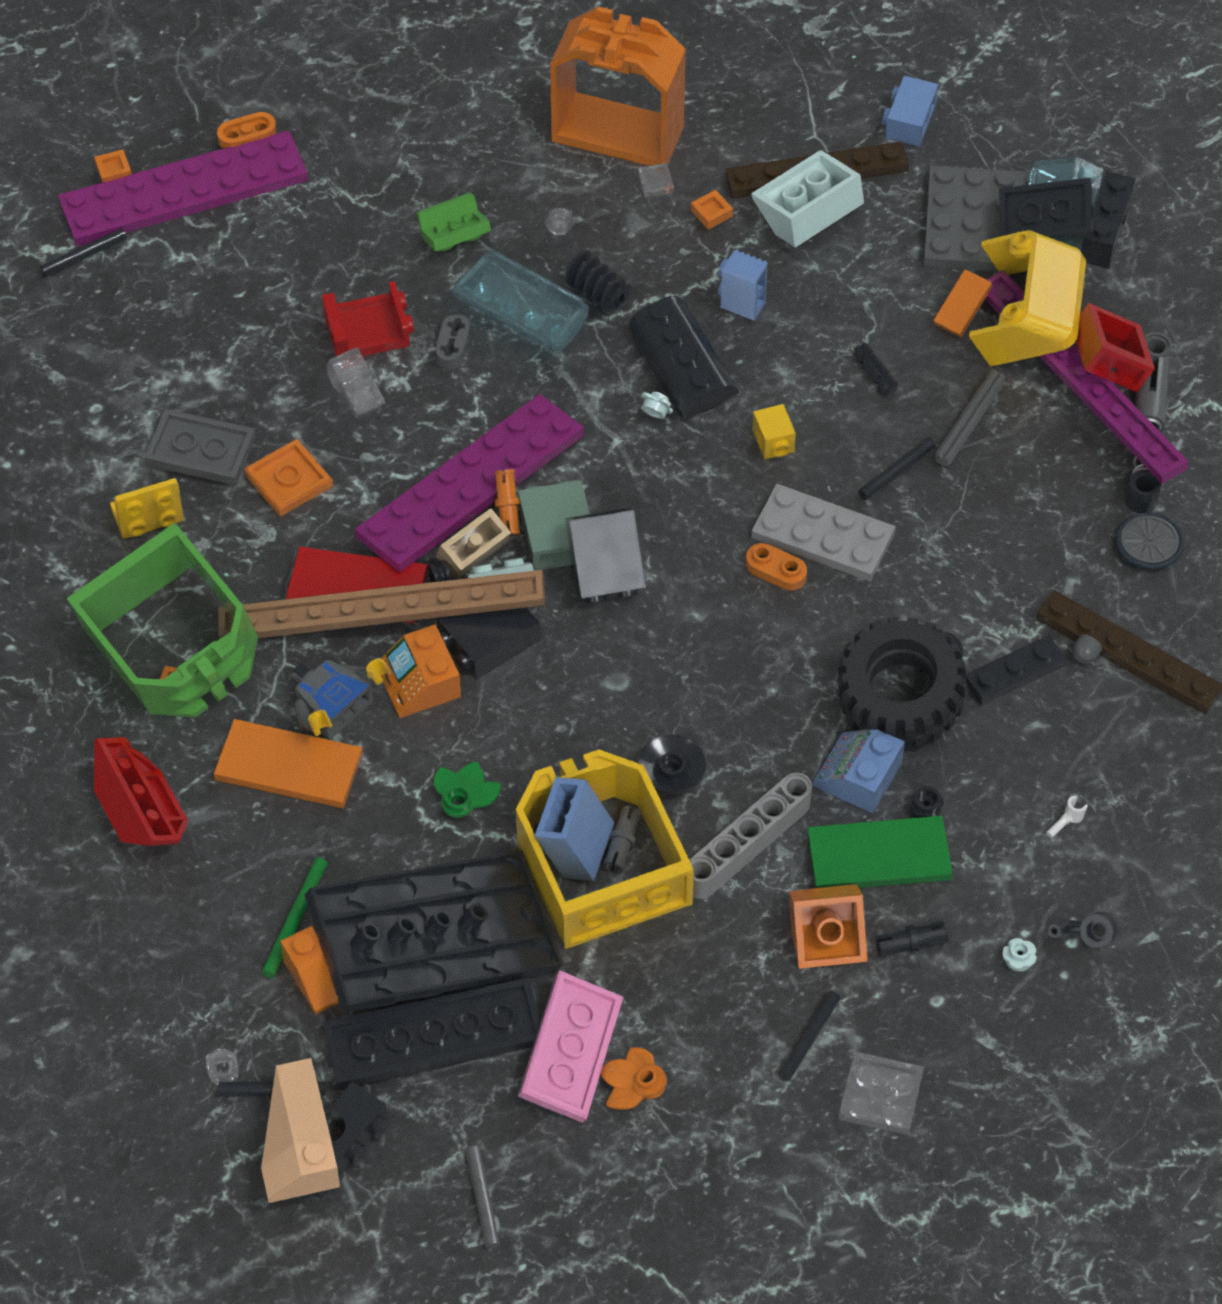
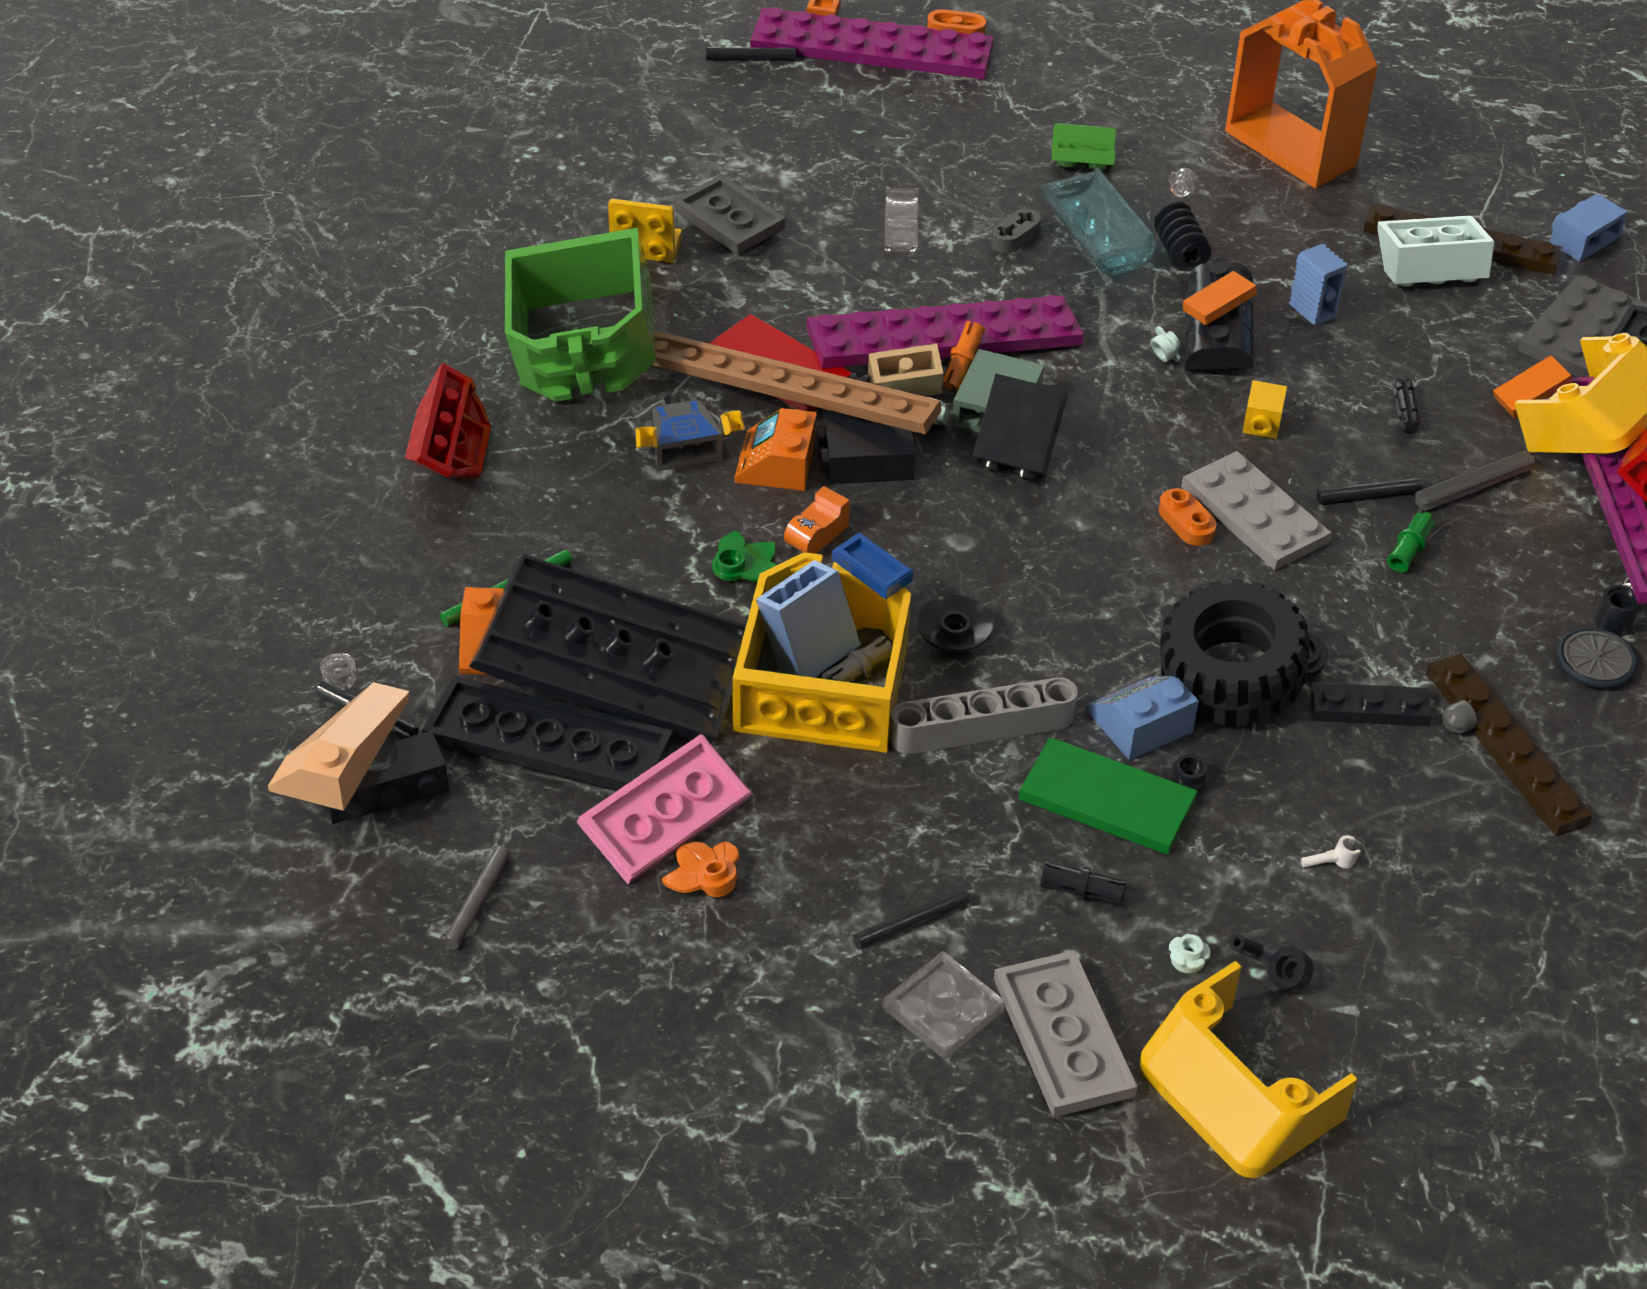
camera: 30 degrees right, 10 degrees down
orange tile [214,719,363,809] -> none
orange tile [244,439,333,517] -> none
red panel [322,281,414,362] -> none
clear tile [637,163,674,198] -> none
orange plate [691,190,733,230] -> none
orange slope [788,884,868,969] -> none
none -> orange leg [784,486,850,554]
none -> blue tile [832,532,914,599]
none -> light grey plate [994,950,1137,1118]
none -> yellow windscreen [1139,961,1358,1178]
none -> orange tile [1183,271,1257,325]
none -> green axle [1386,512,1435,573]

